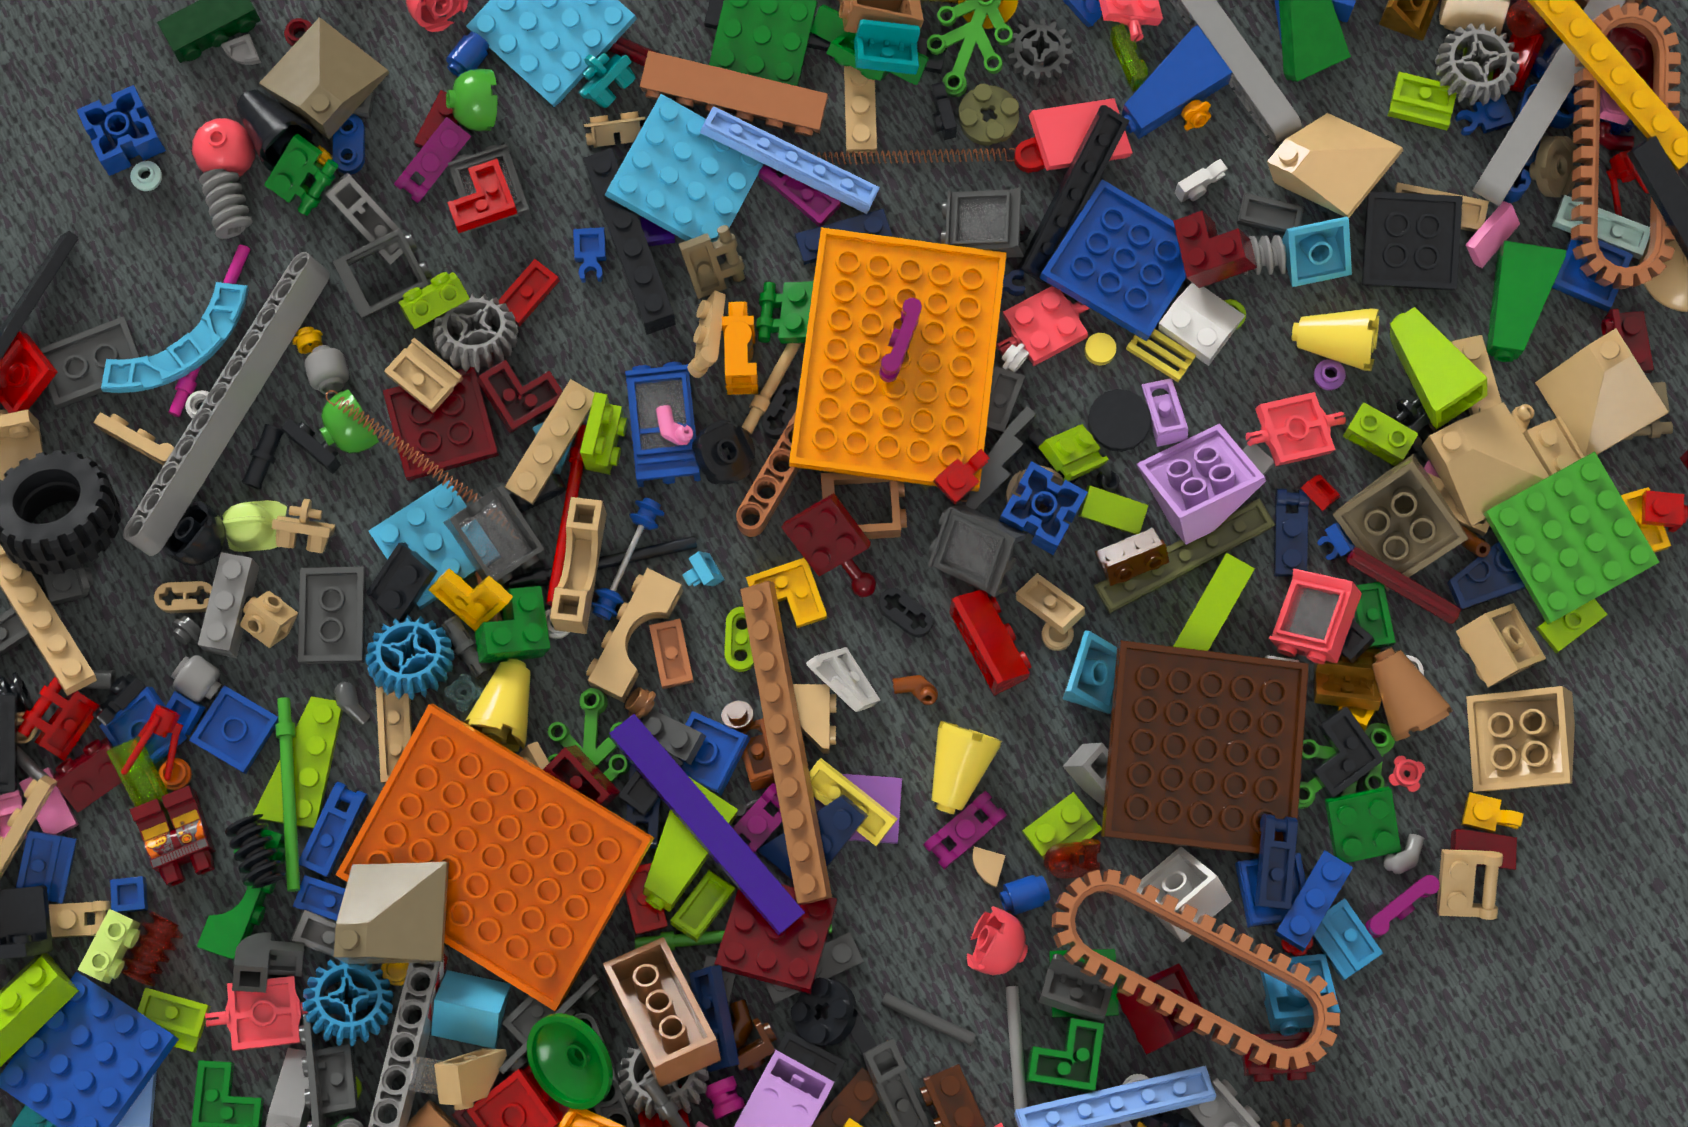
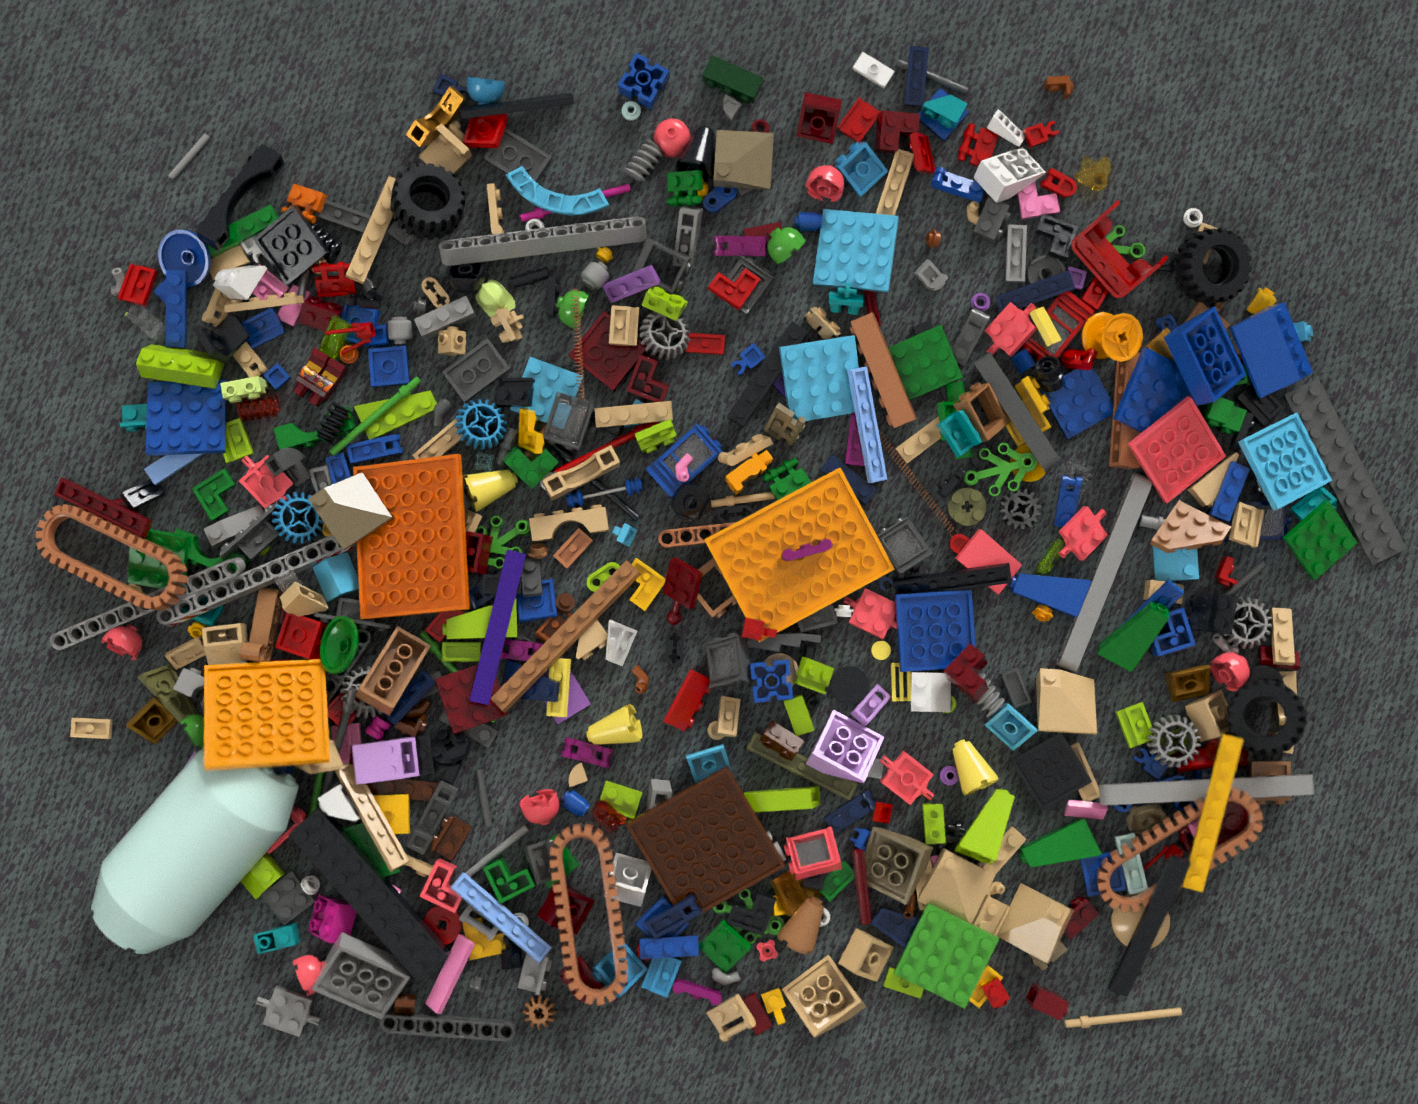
camera: 60 degrees right, 10 degrees up
white plate [1175,159,1228,203] -> none
none -> medium lavender plate [602,265,661,303]

